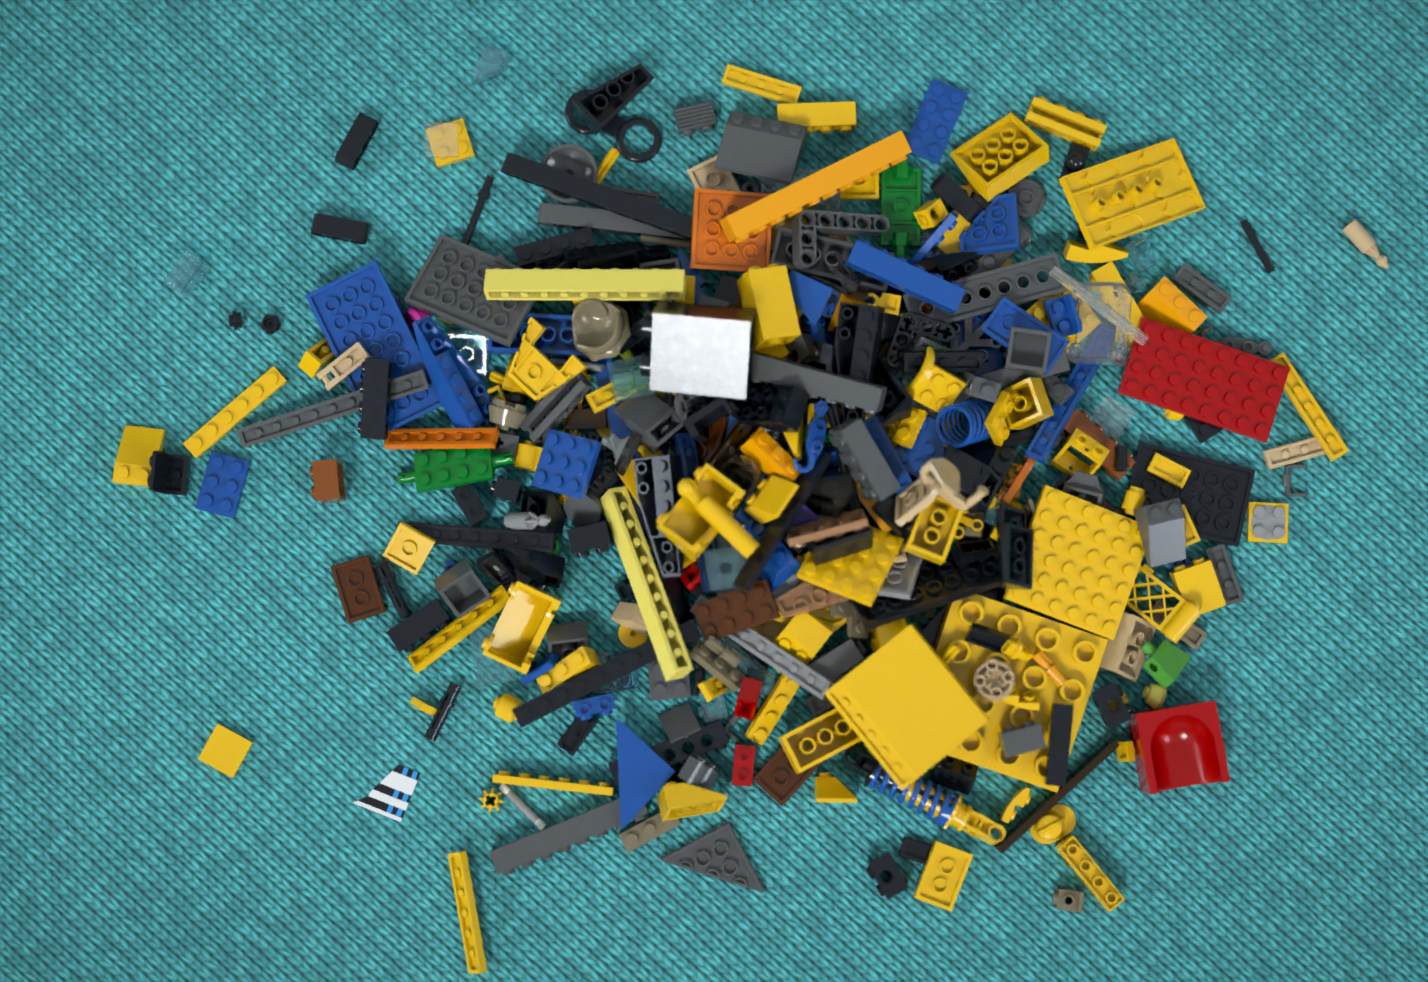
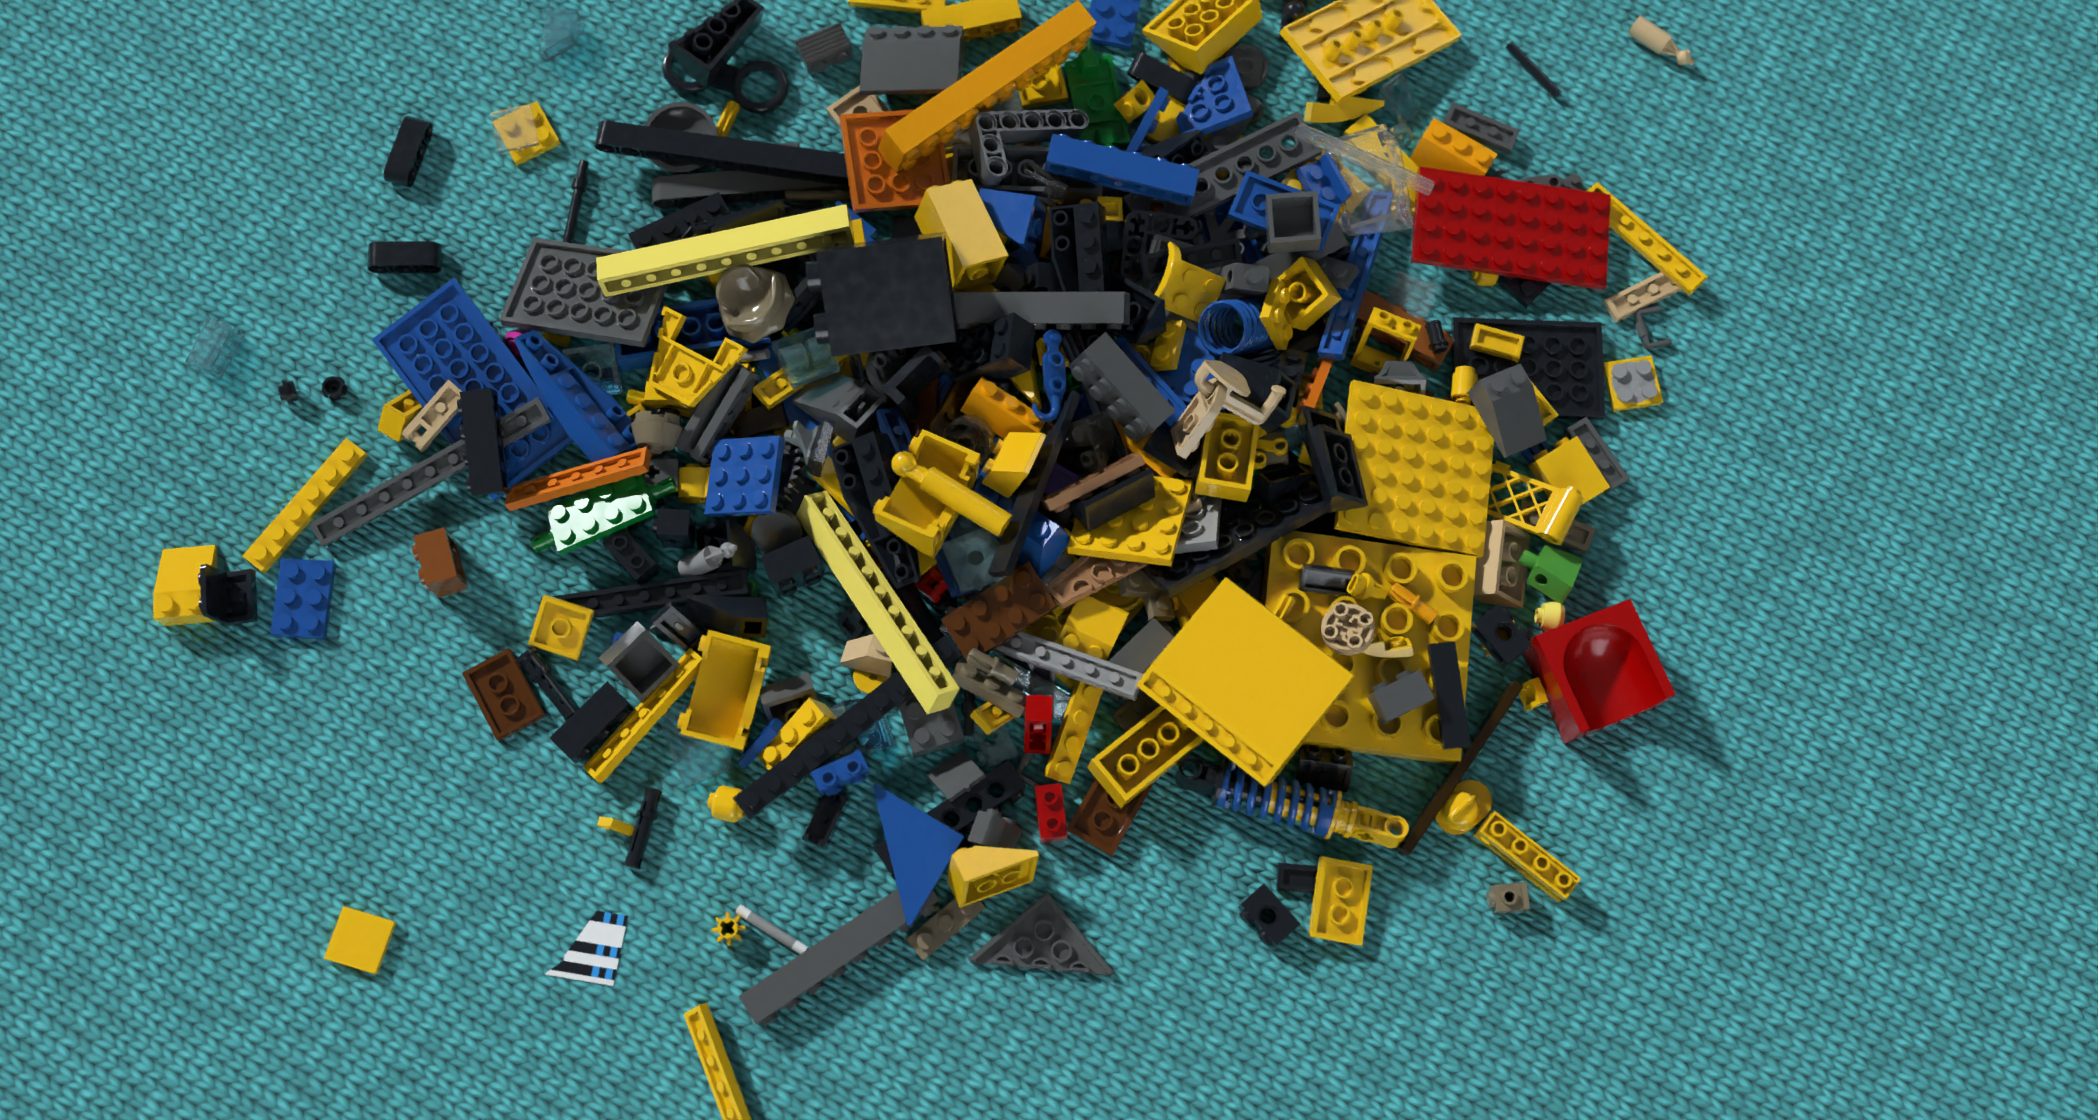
camera: 15 degrees left, 10 degrees down
yellow plate [492,770,614,796] -> none
yellow slope [814,772,857,803] -> none
yellow slope [998,787,1032,824] -> none

